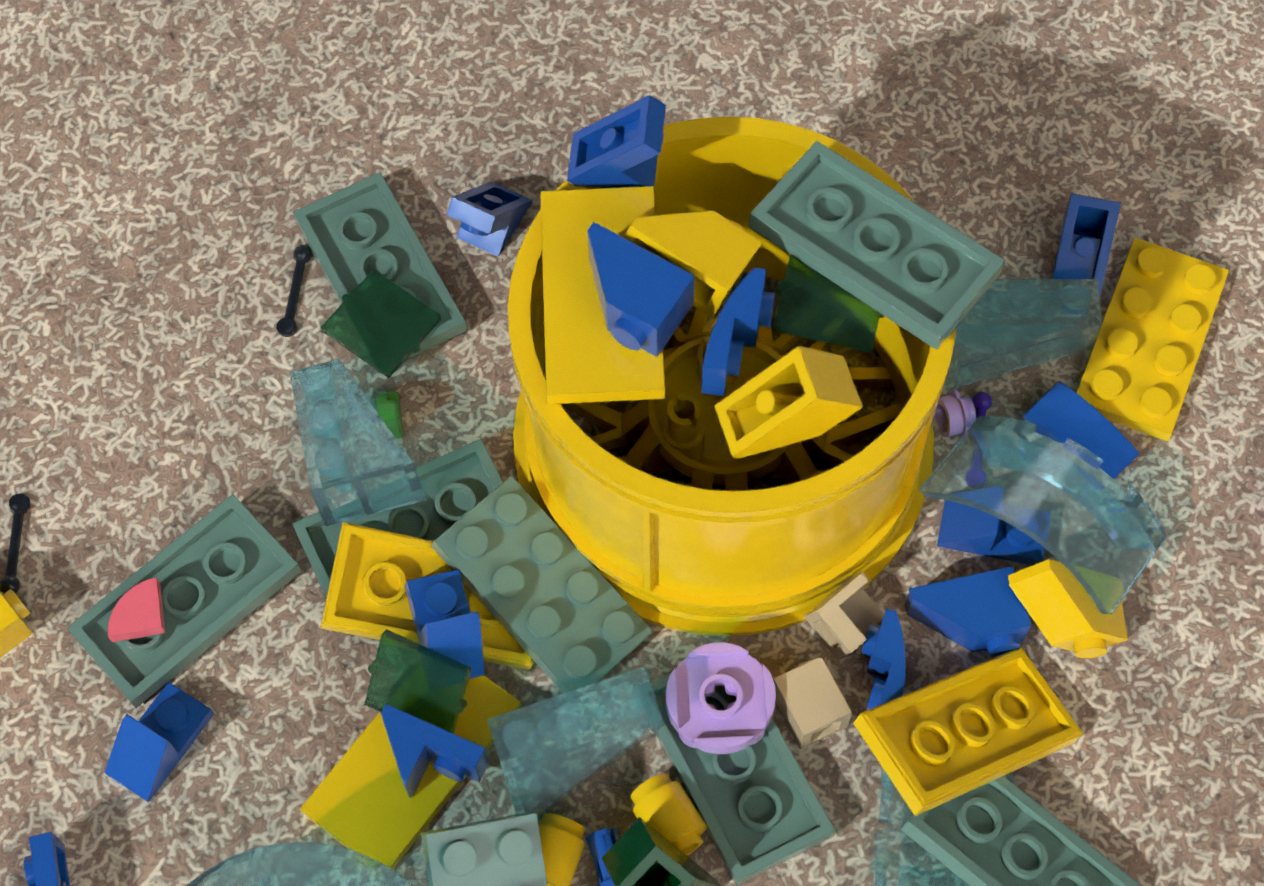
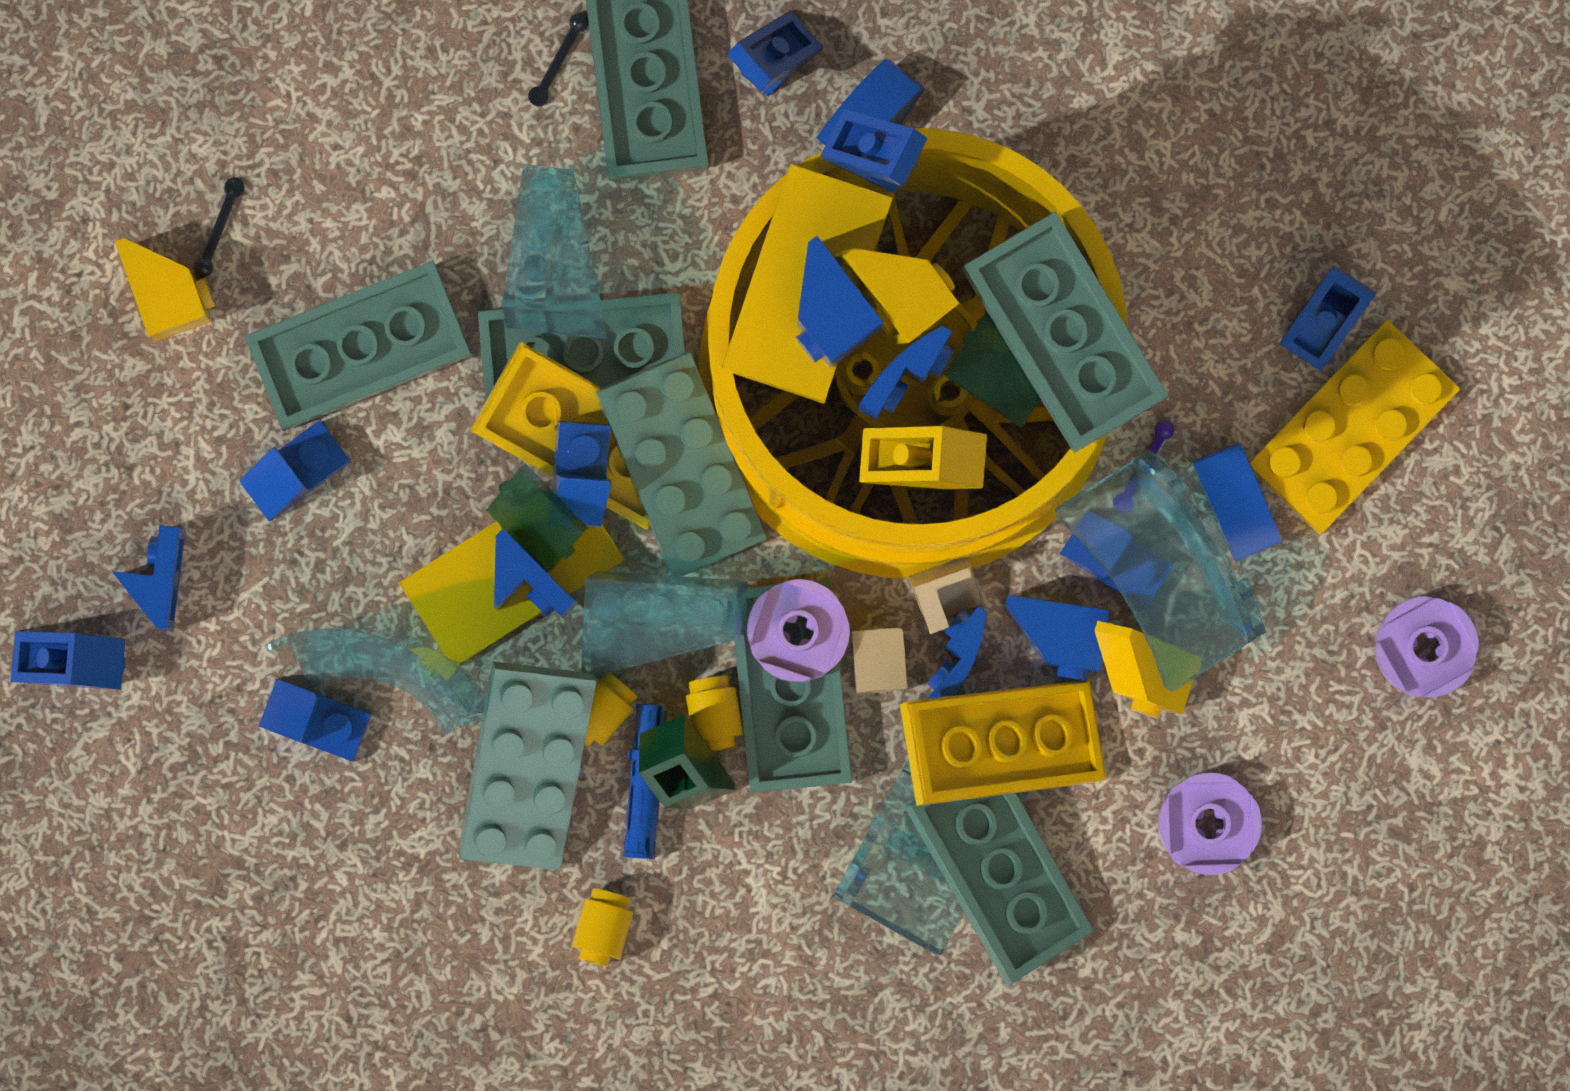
camera: 15 degrees right, 20 degrees up
coral tile [108,578,165,643] -> none
clear green piece [320,269,441,378] -> none
bright green tile [377,390,404,440] -> none
lavender plate [934,389,976,438] -> none
clear light blue wedge [944,279,1102,394] -> none
none -> lavender plate [1158,773,1262,875]

